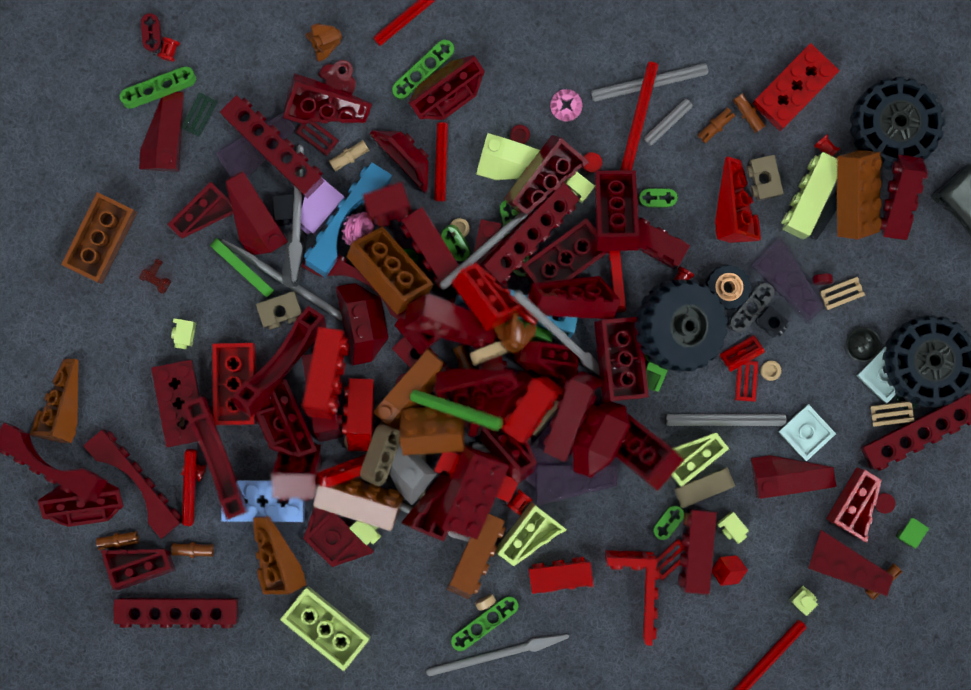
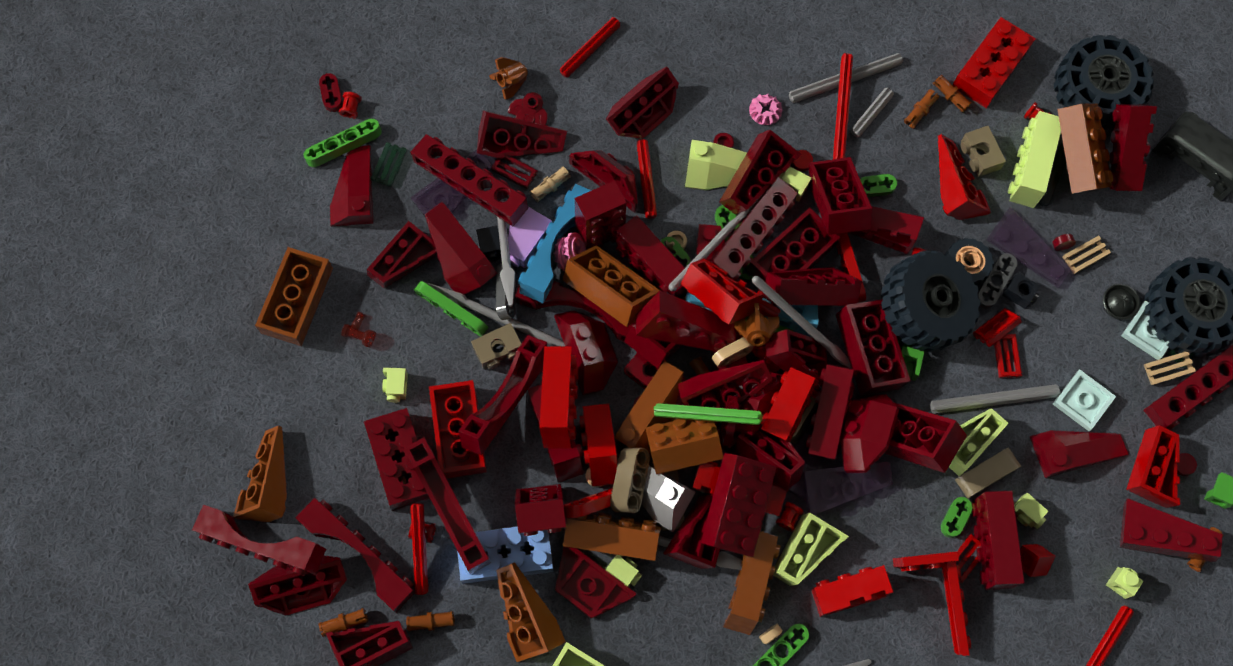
camera: 10 degrees left, 15 degrees down
dark red wedge [254,379,317,458] -> none
bright green beam [392,40,454,100] -> none
tan tile [760,361,781,381] -> none

